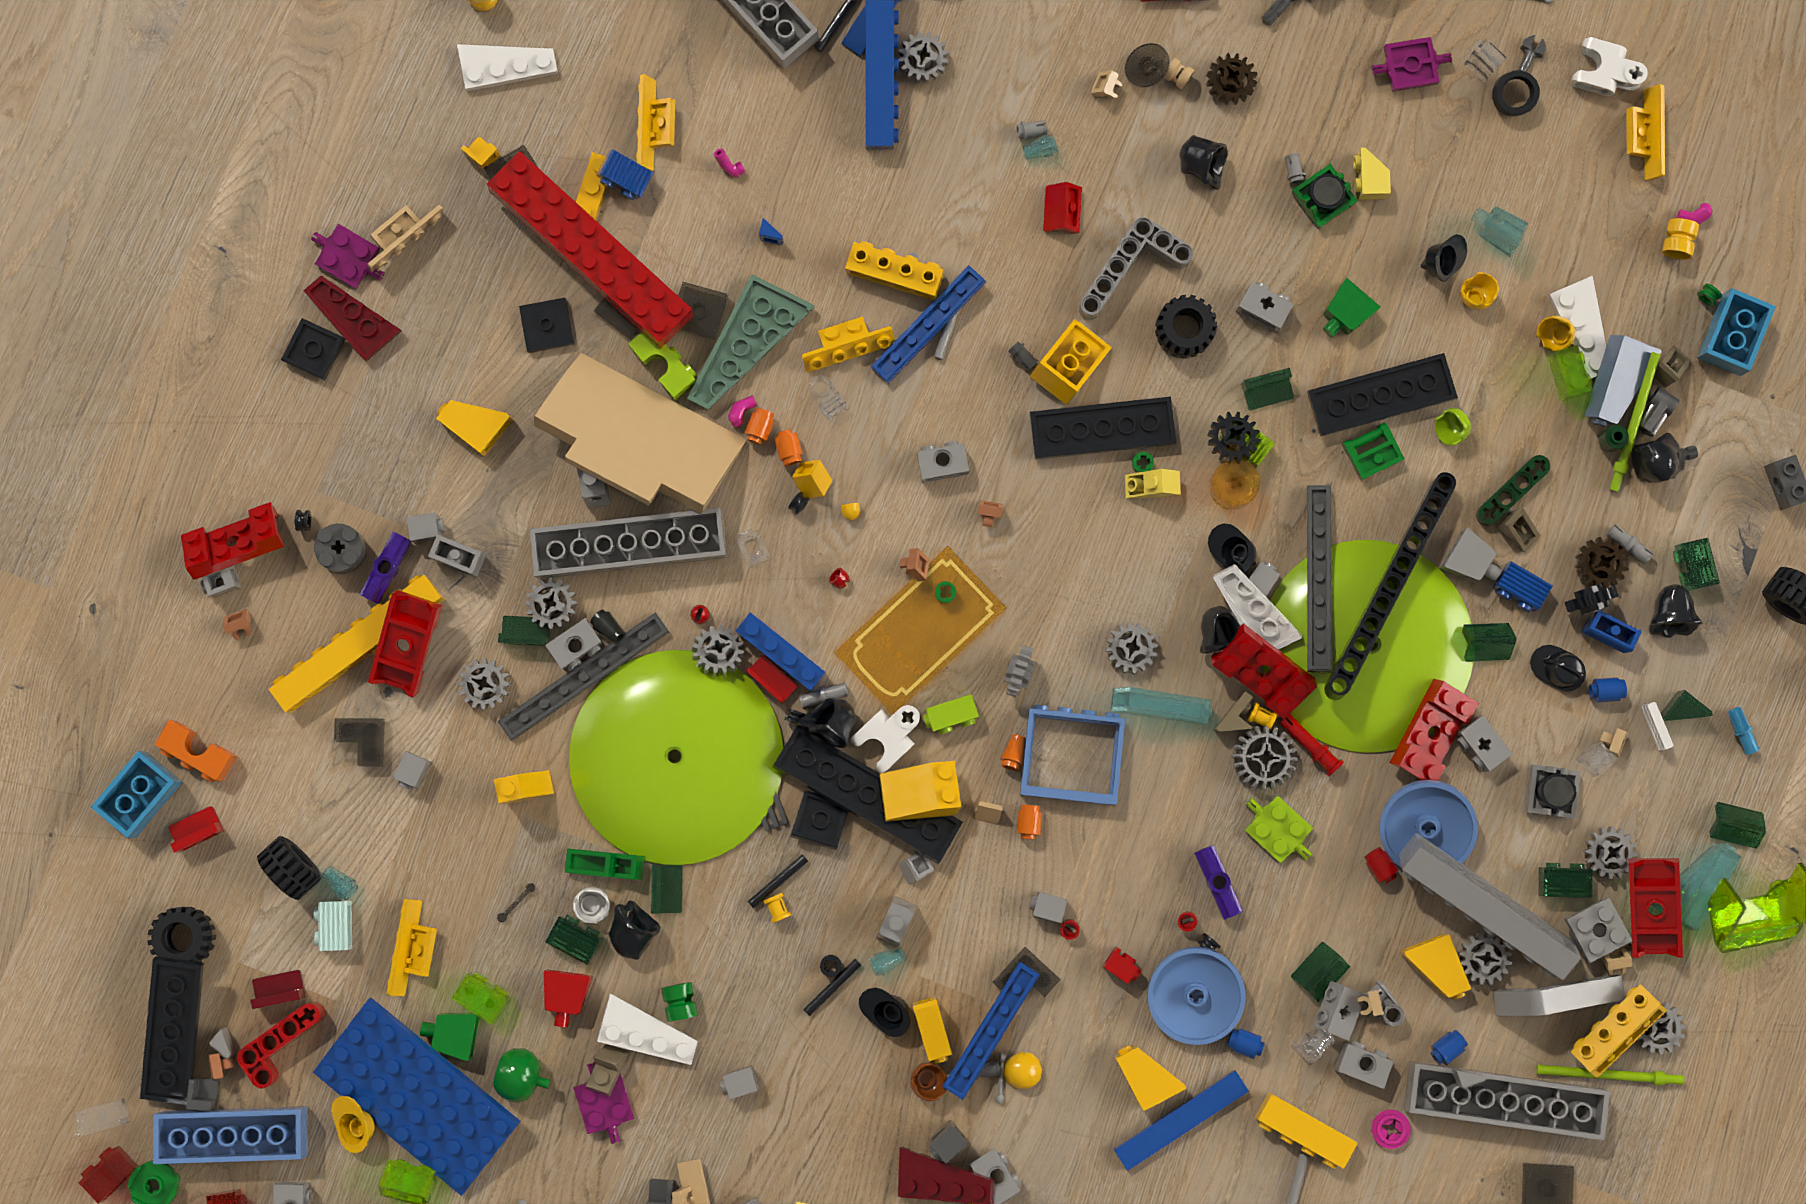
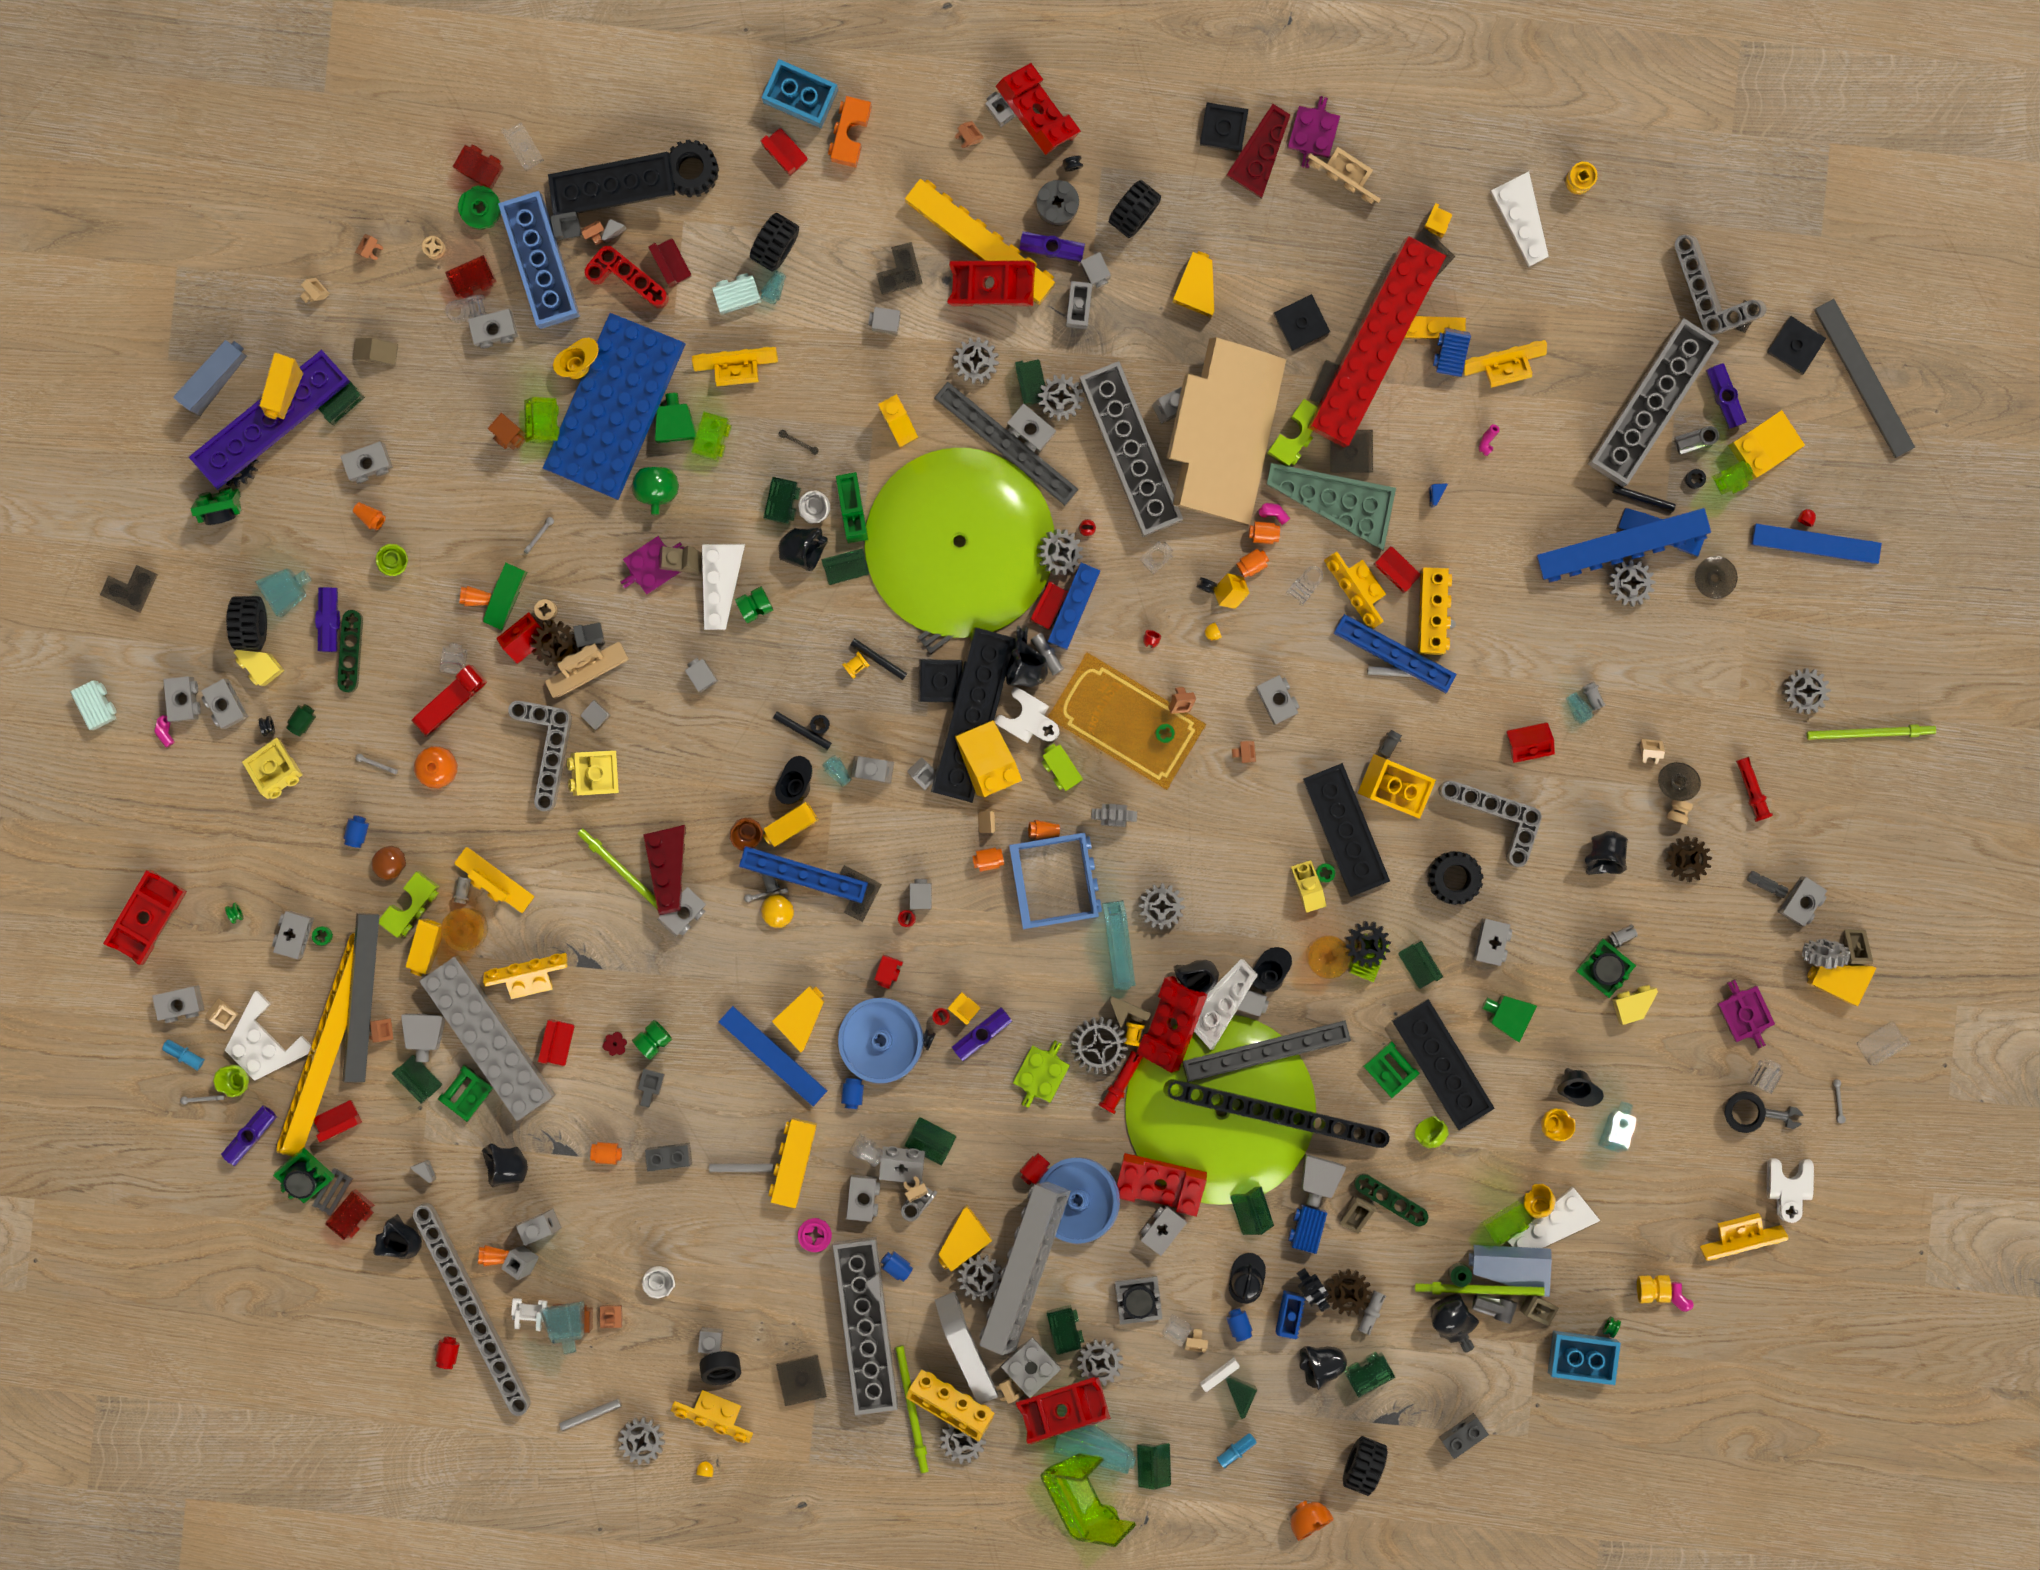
camera: 80 degrees right, 5 degrees up
red torso [544,969,593,1027] -> none
pearl dark grey cone [591,609,625,644] -> none
dark grey brick [929,1120,968,1163] -> none
none -> yellow panel [948,992,980,1025]
none -> black tyre [1108,180,1161,238]
none -> red panel [1373,546,1421,593]

